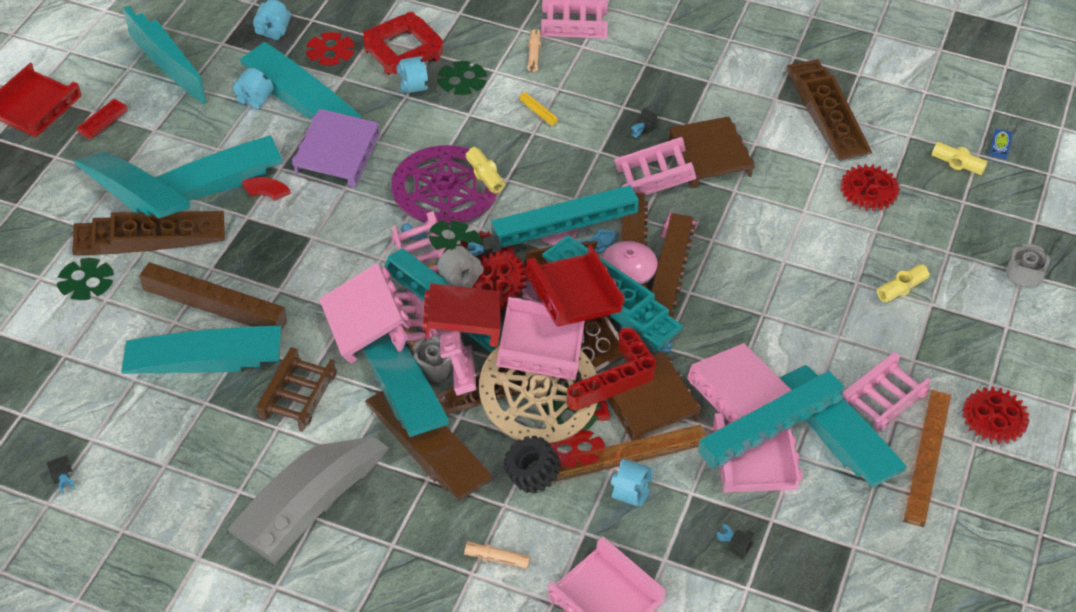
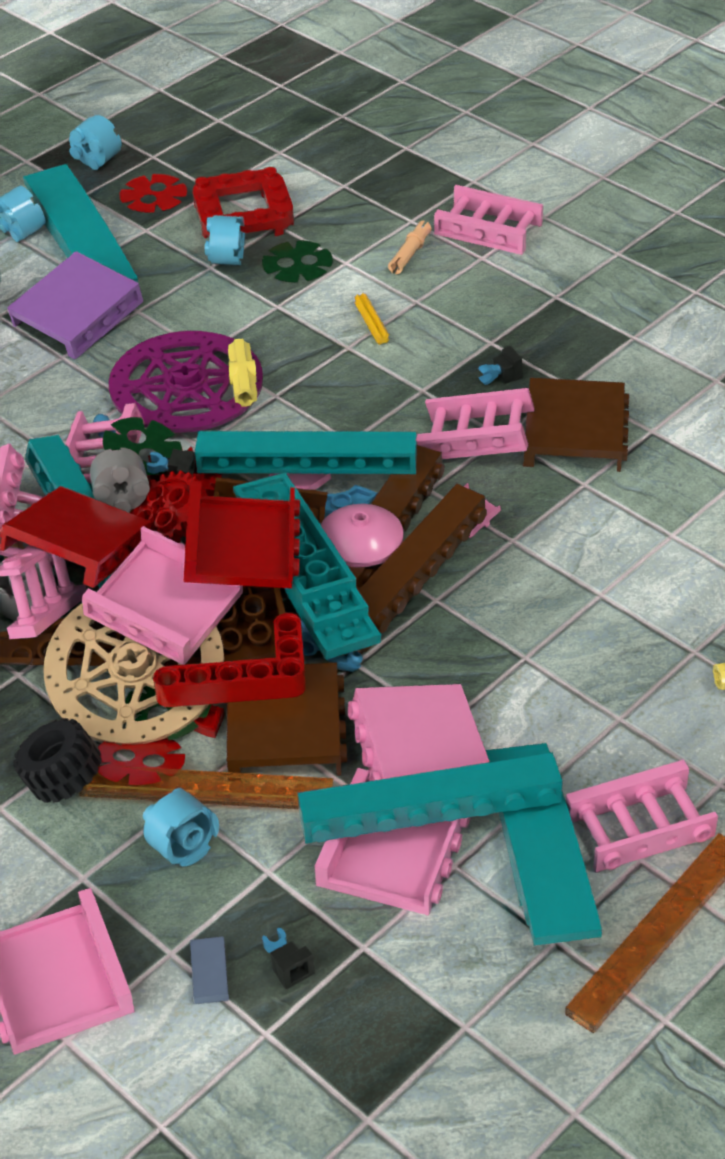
camera: 25 degrees right, 5 degrees down
none -> sand blue tile [190,936,229,1004]

